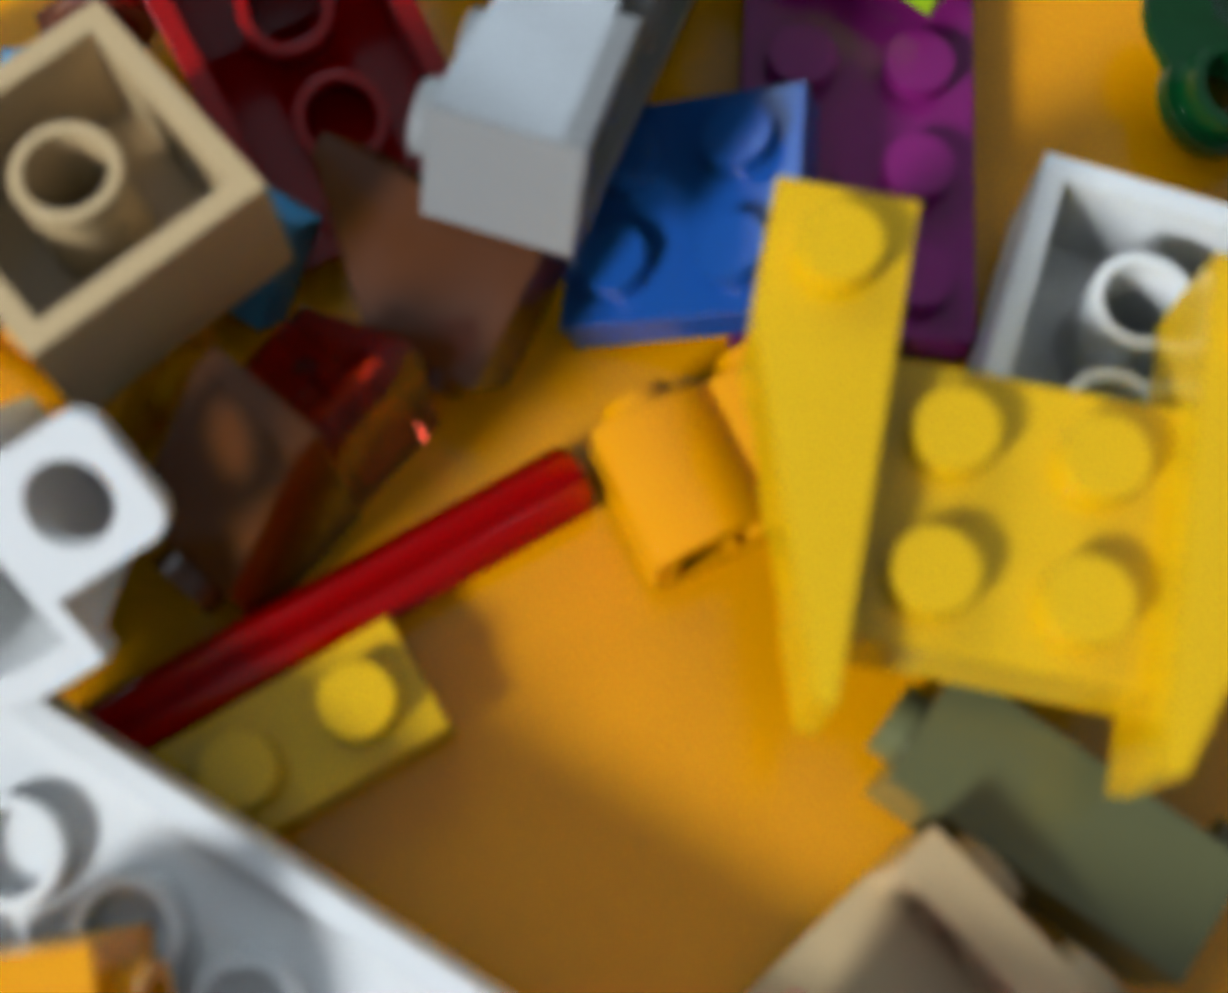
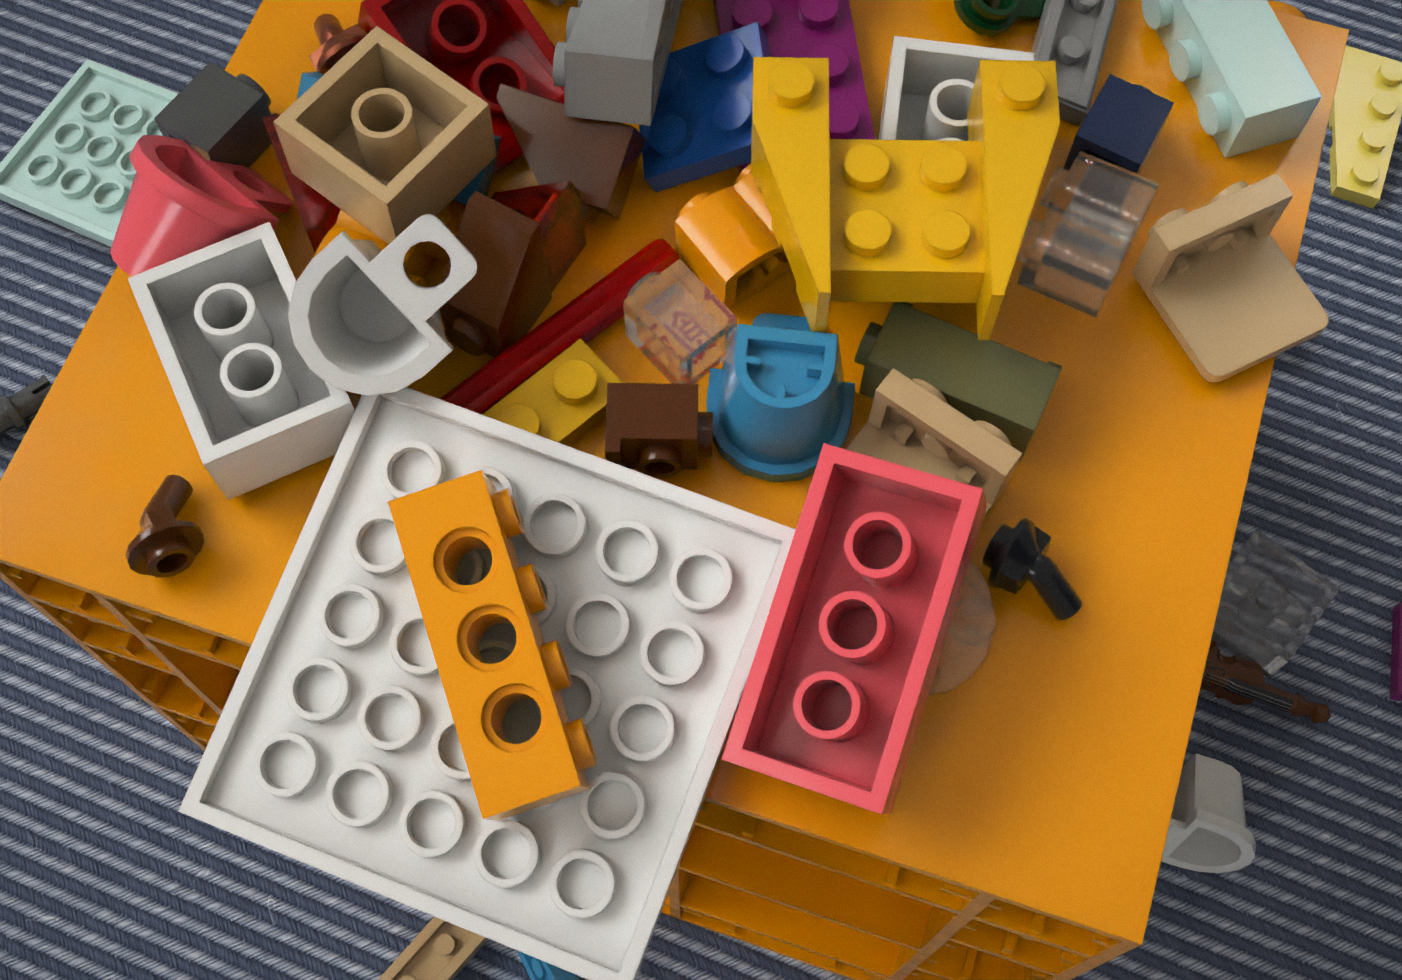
camera: 10 degrees left, 5 degrees down
none -> reddish brown brick [605,383,713,477]
none -> clear brick [623,259,737,384]
none -> dark azure container [706,313,855,482]

